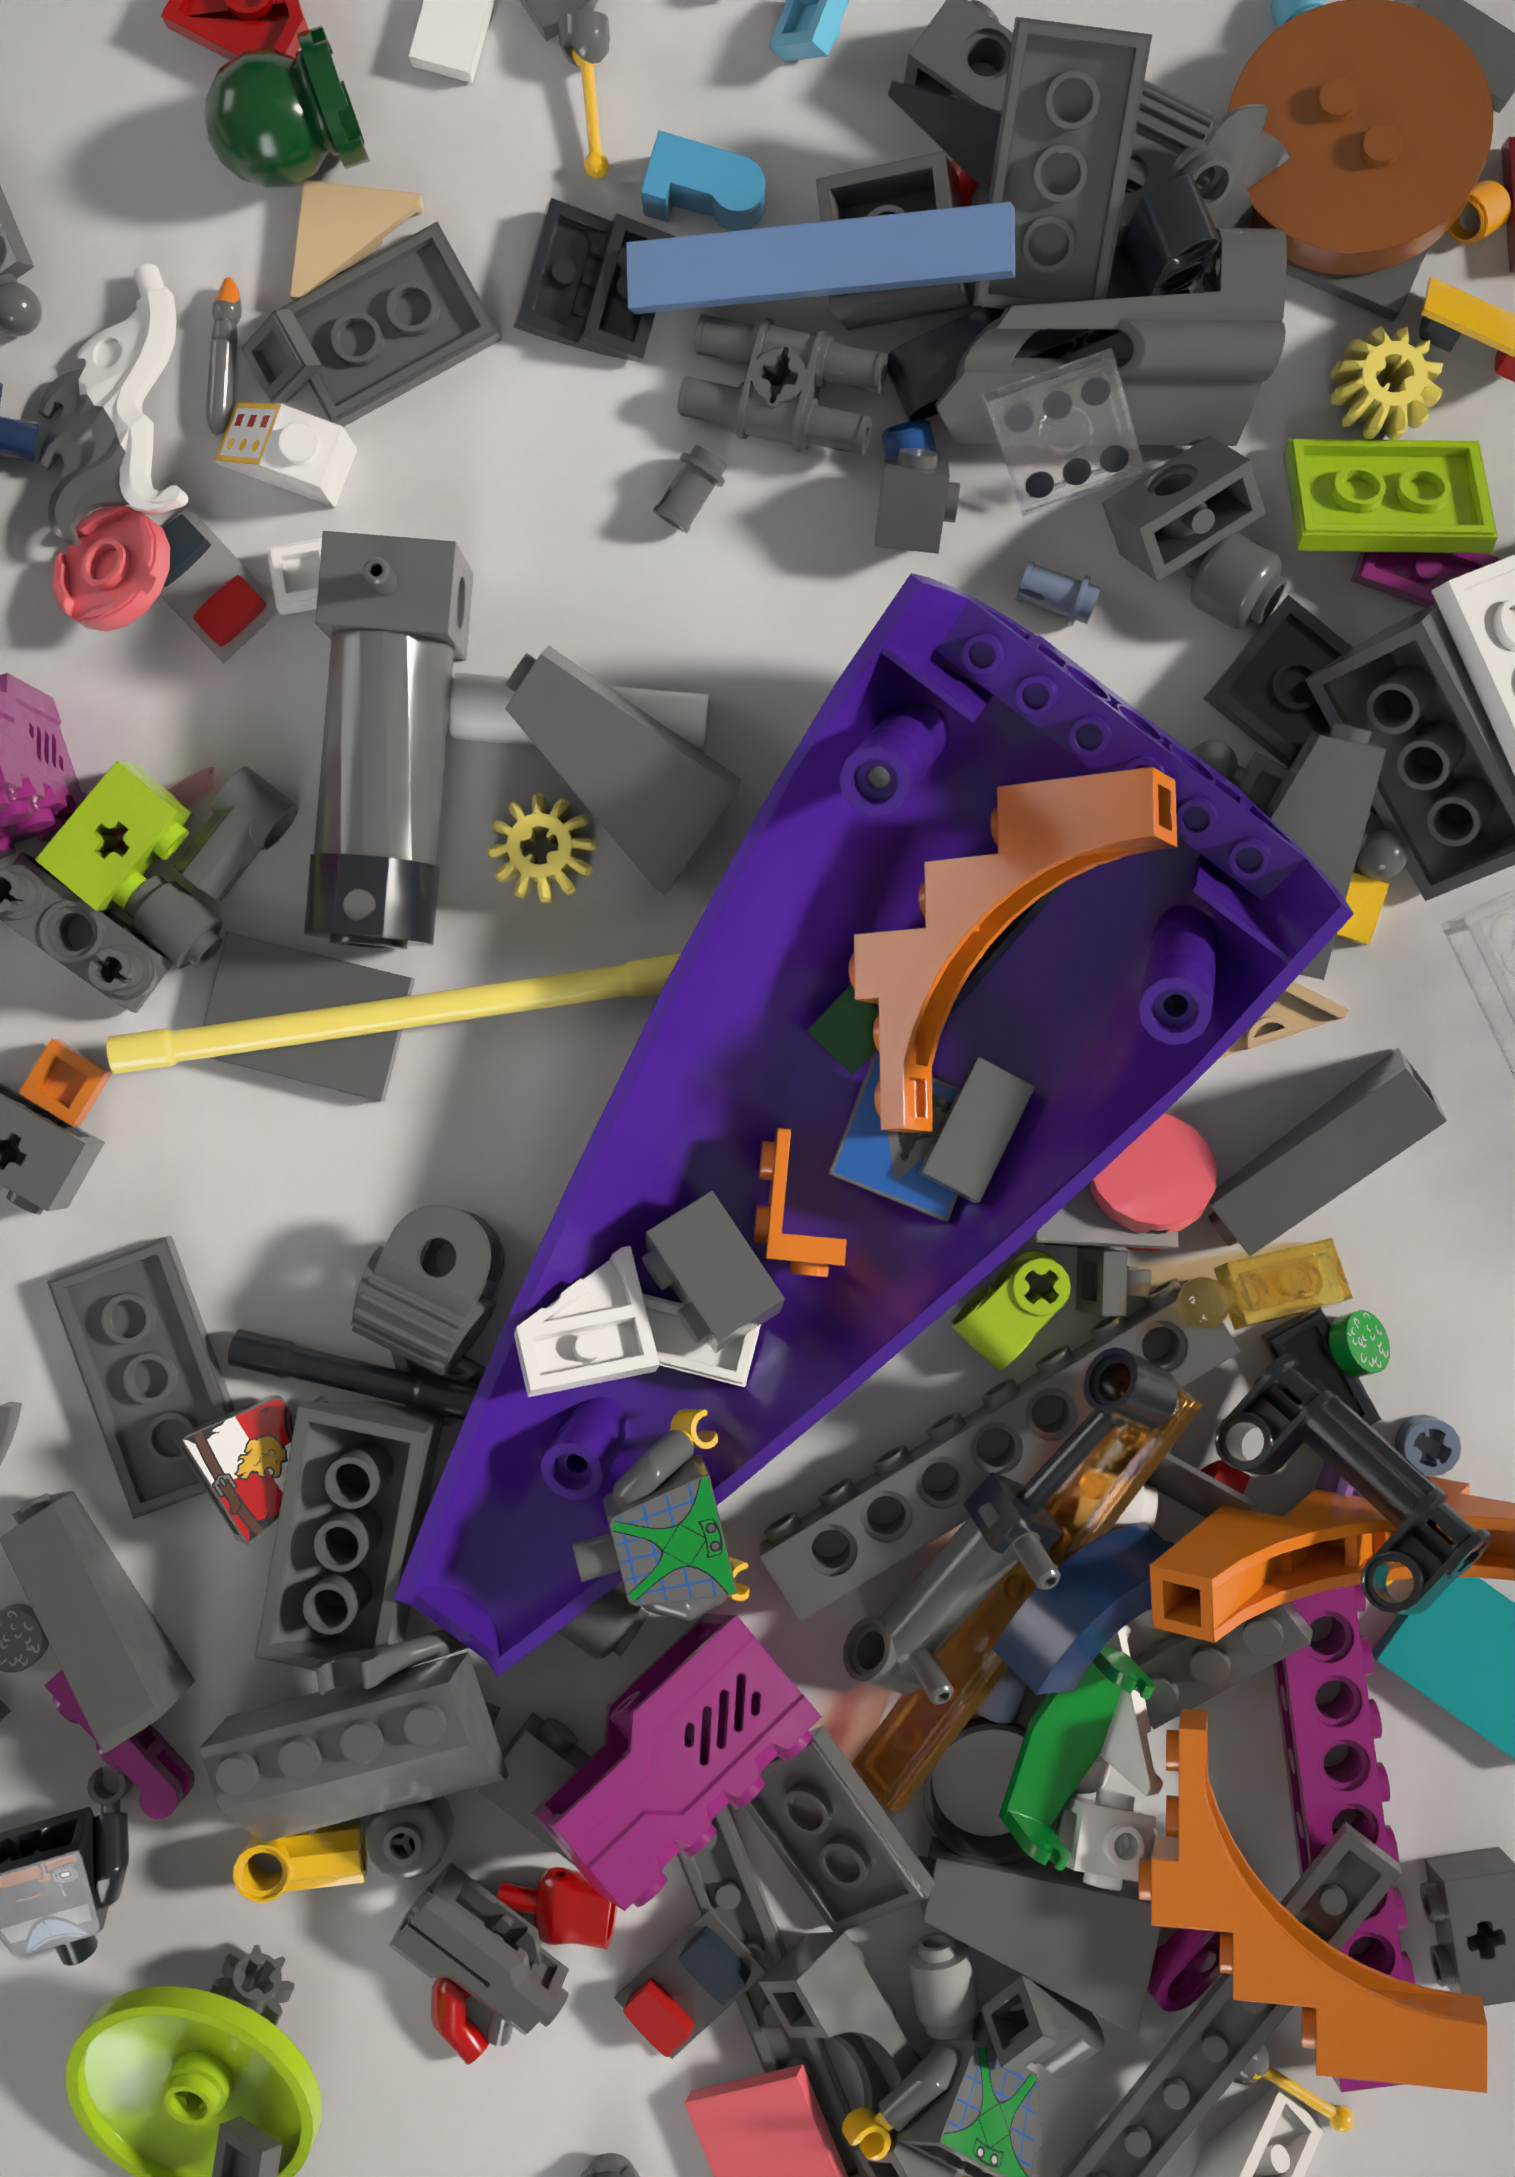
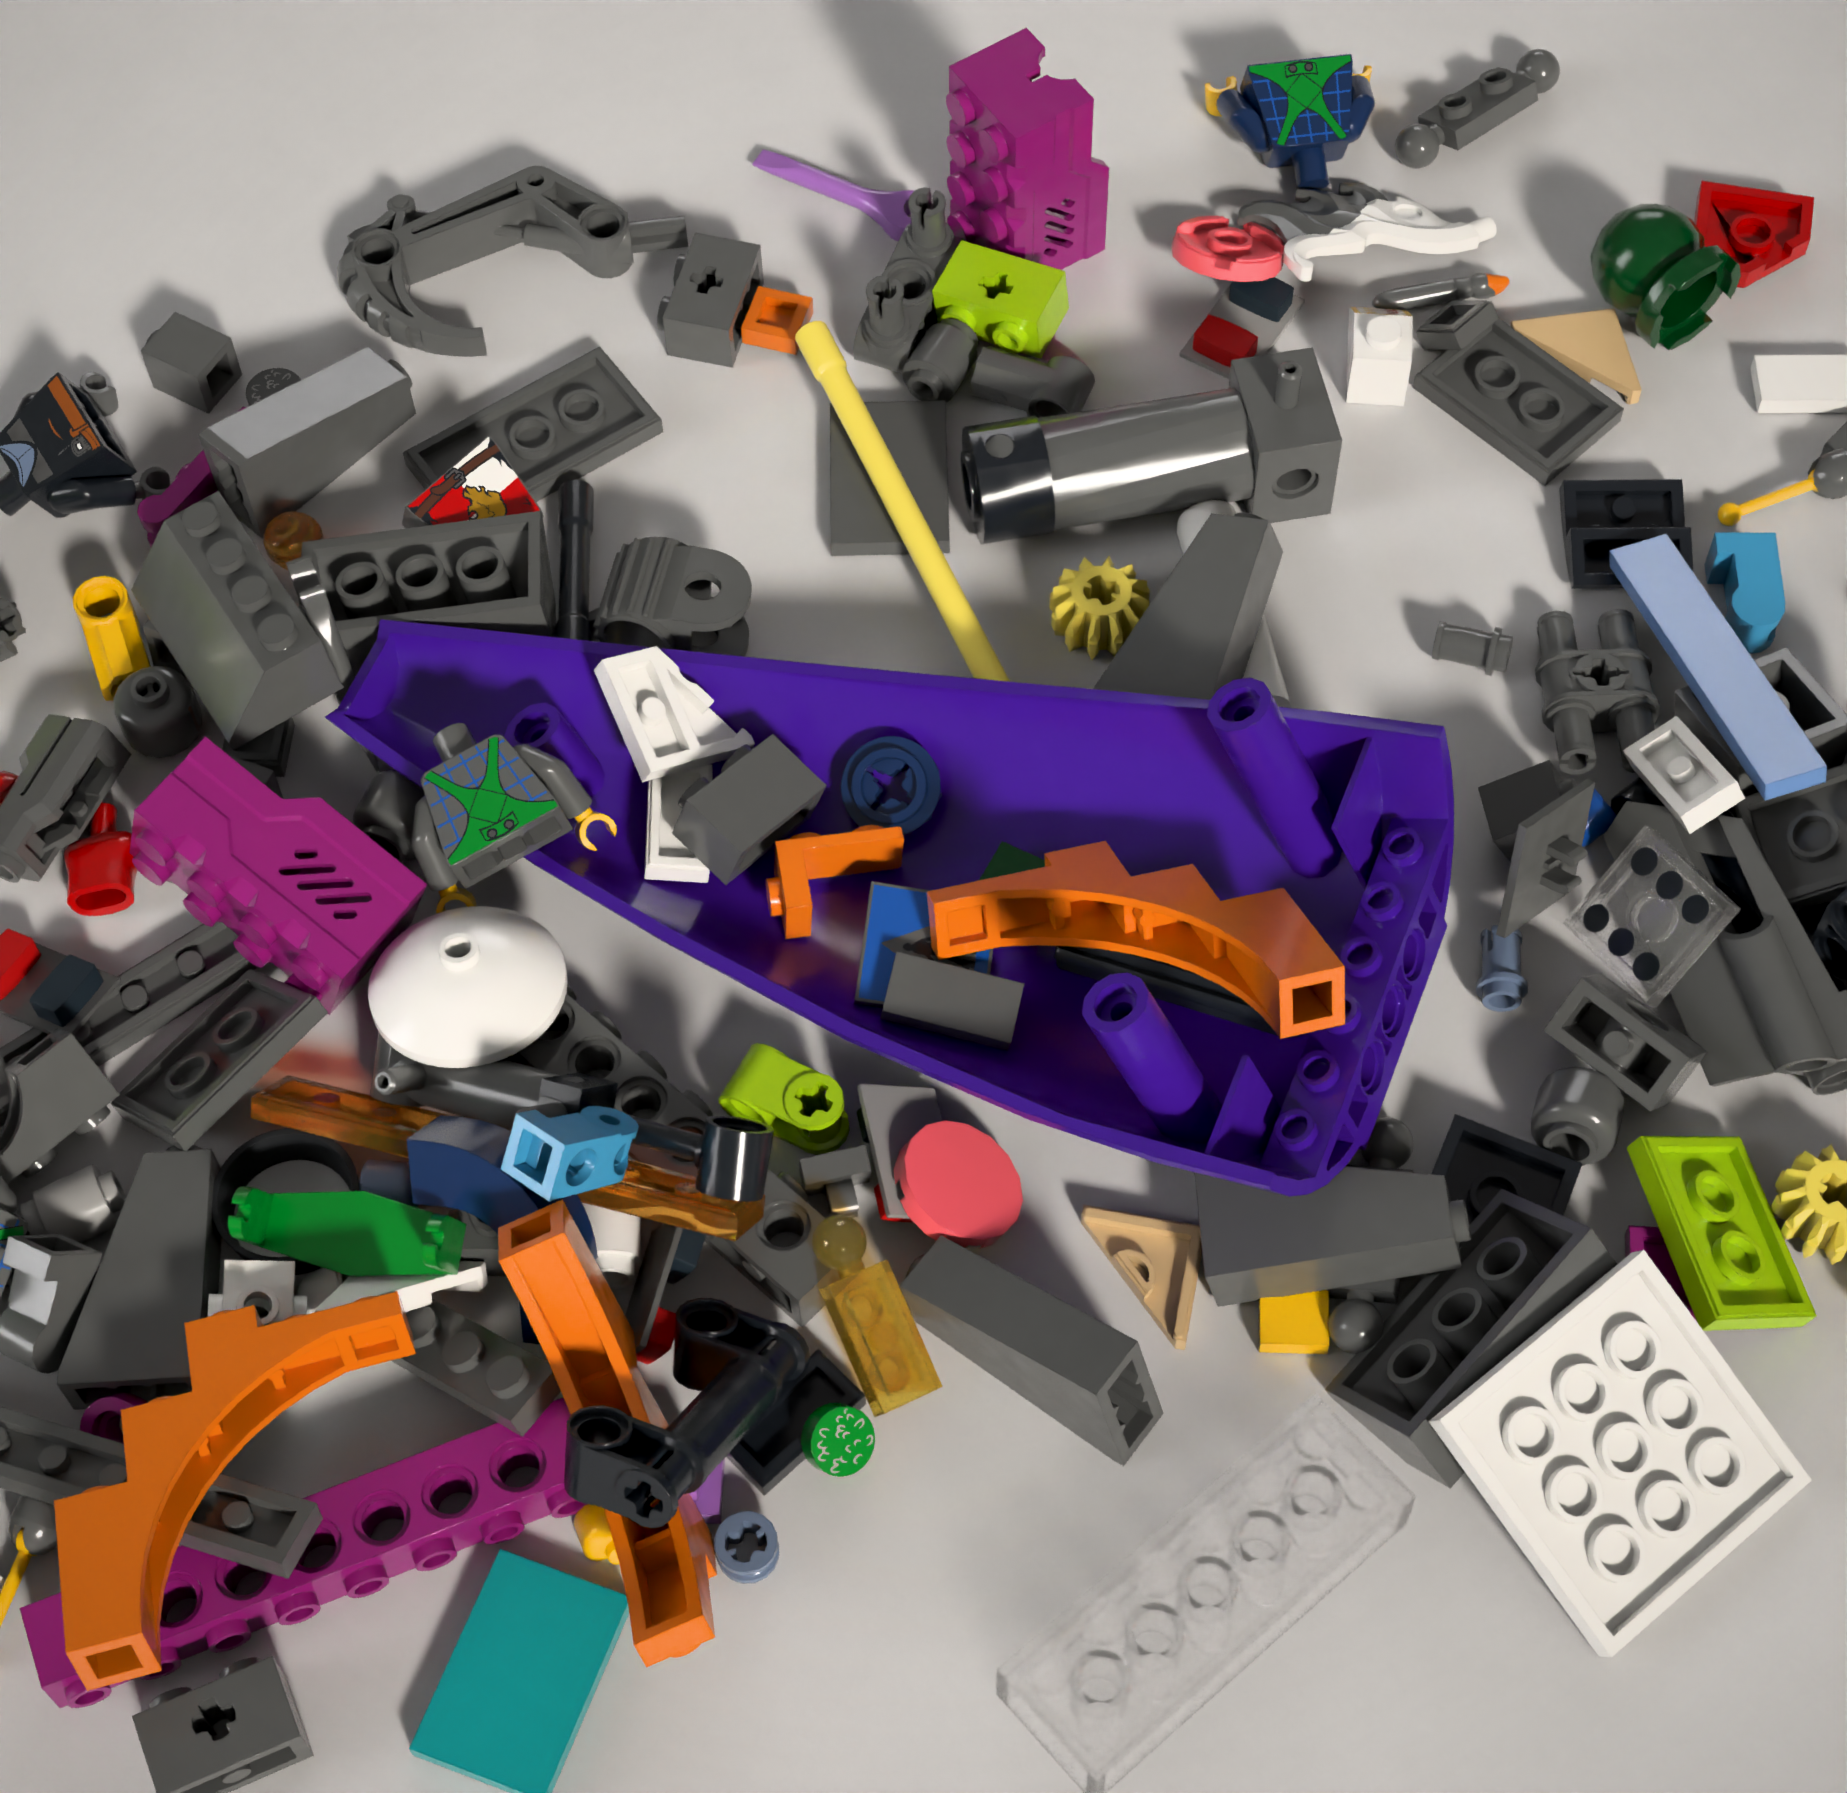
camera: 75 degrees right, 30 degrees down
none -> clear orange plate [263,511,324,570]
none -> white dish [368,906,568,1068]
none -> dark azure leg [501,1106,639,1201]
none -> dark blue gear [841,736,942,836]
none -> dark grey piece [1496,778,1596,938]
none -> white plate [1623,716,1745,834]

